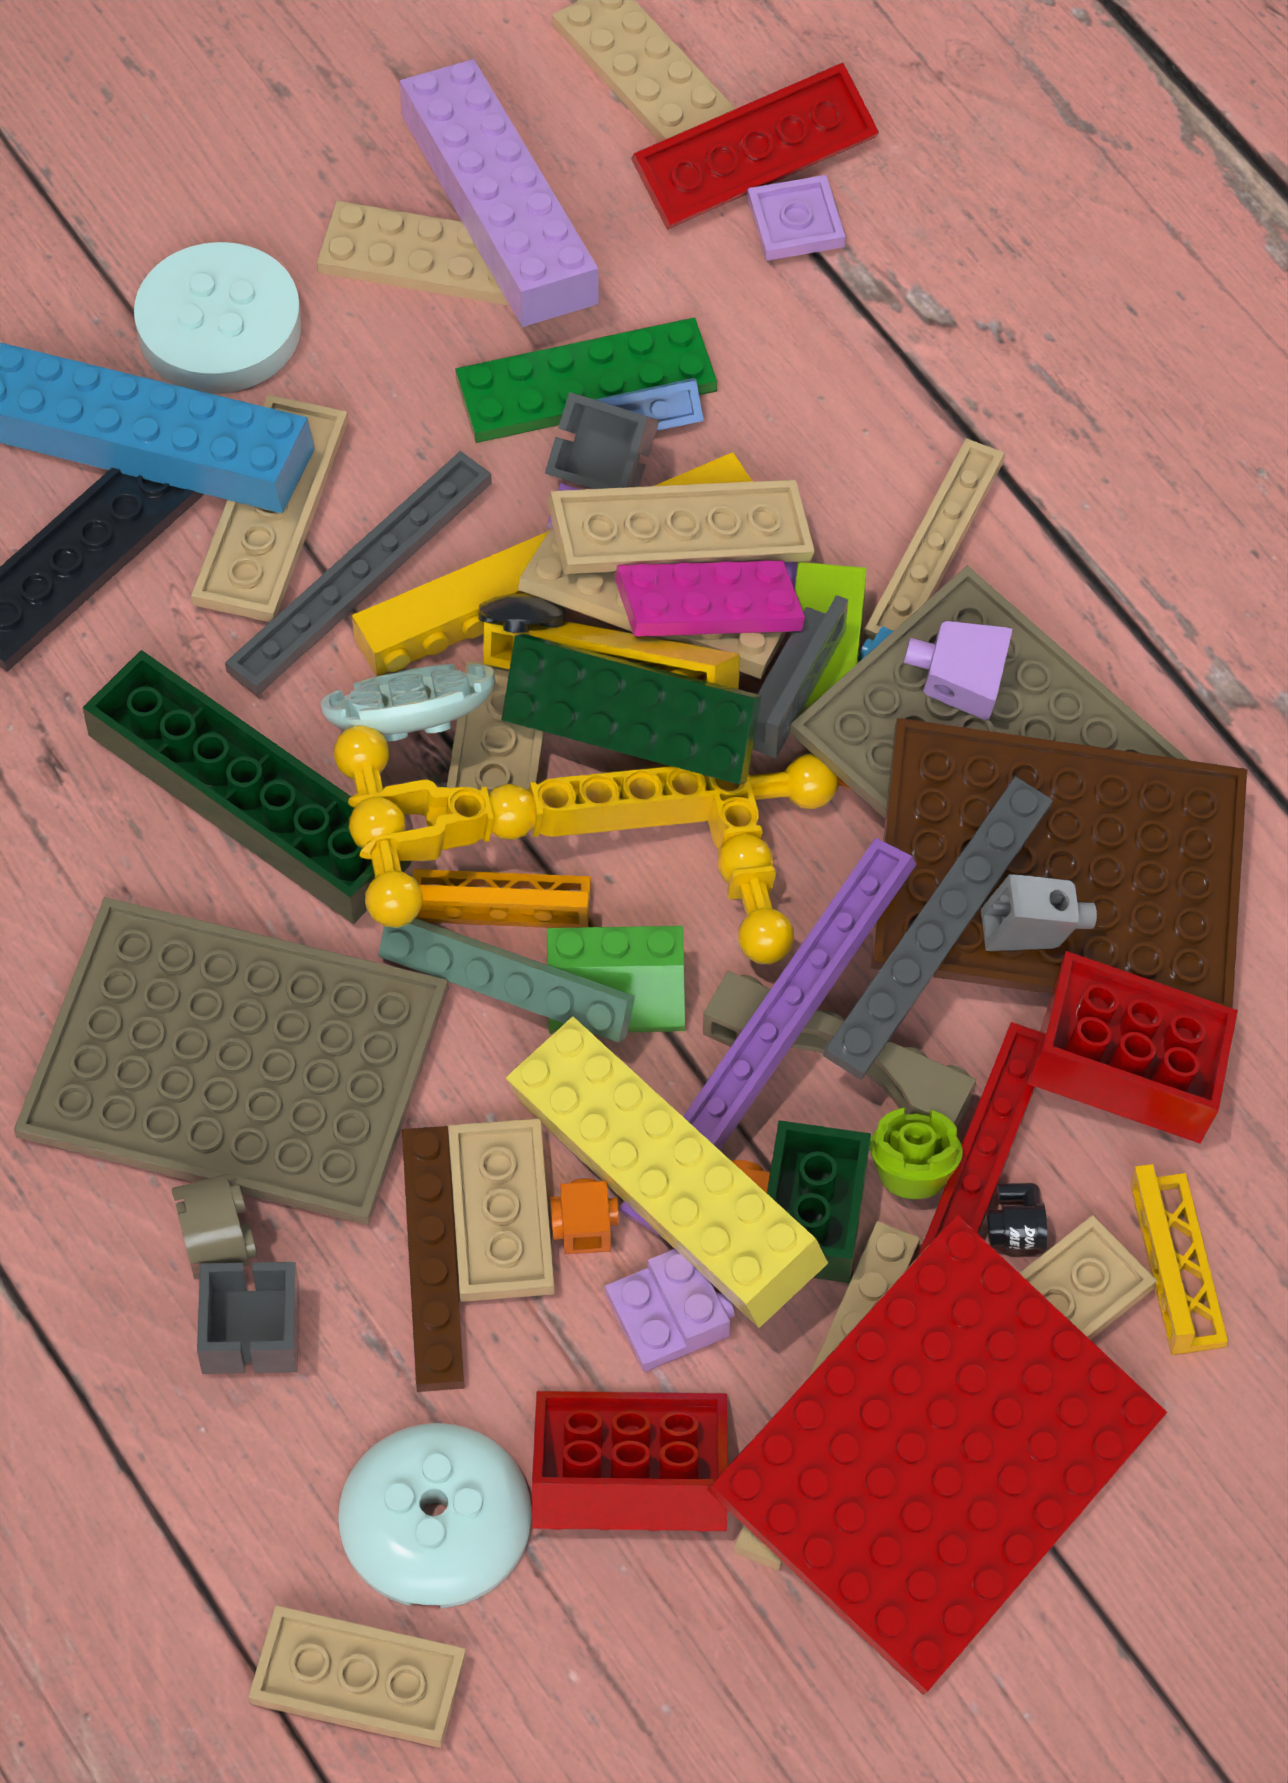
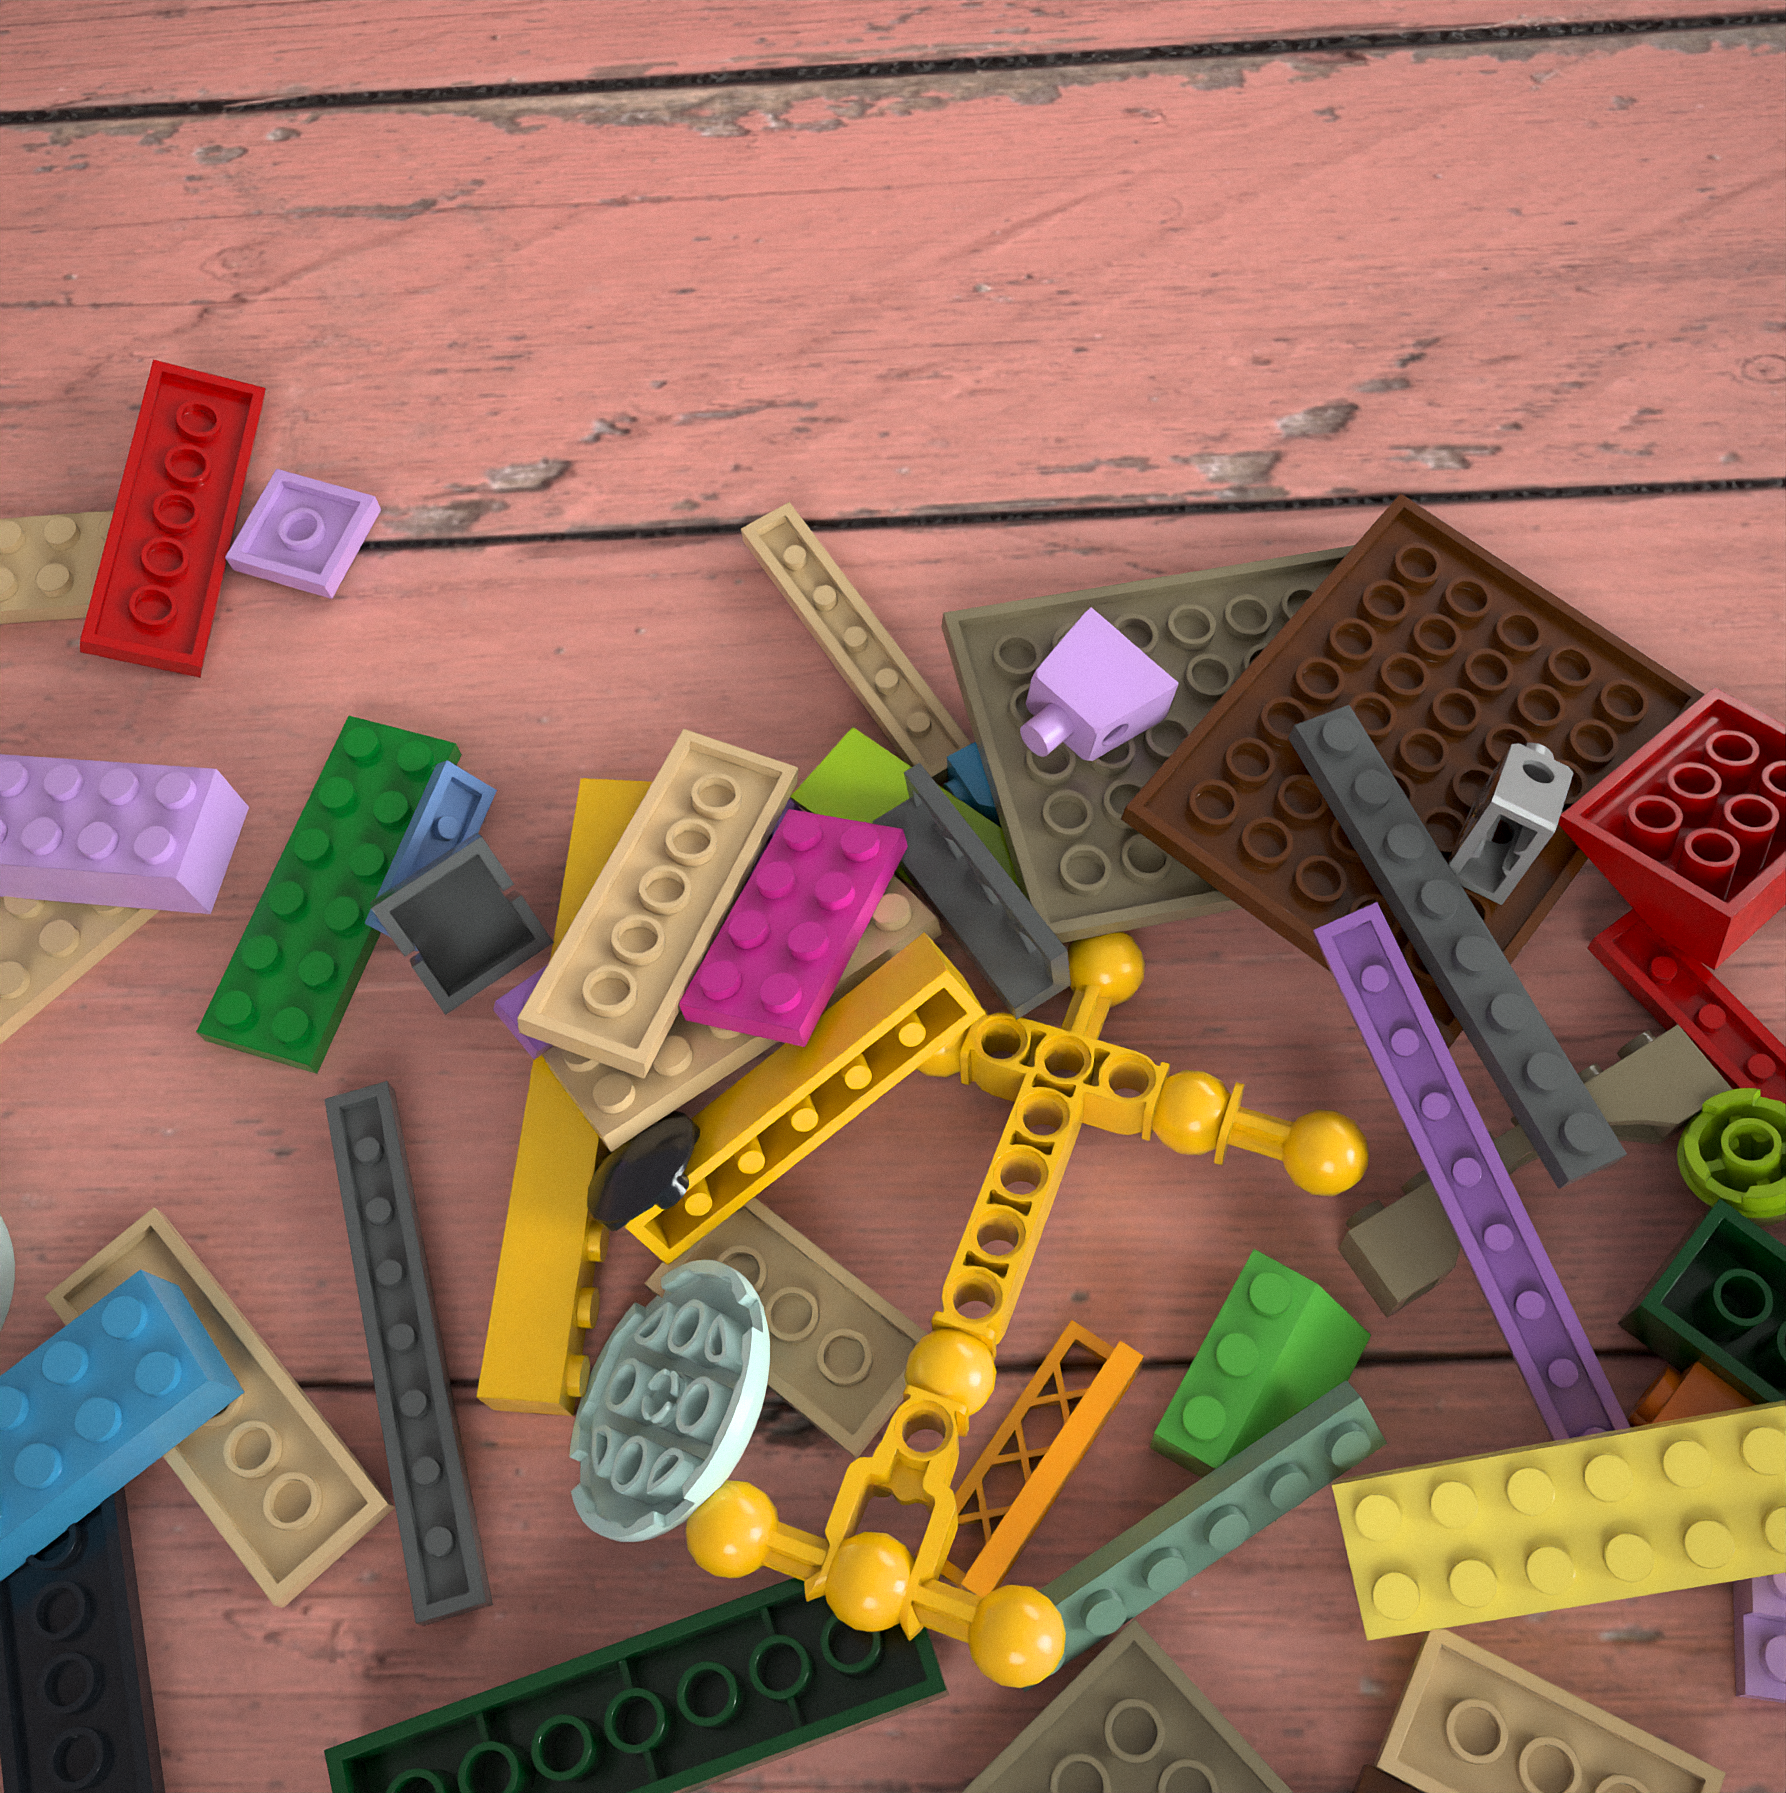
camera: 50 degrees left, 5 degrees up
dark green plate [501,633,762,785] -> none
orange brick [550,1178,619,1255] -> none

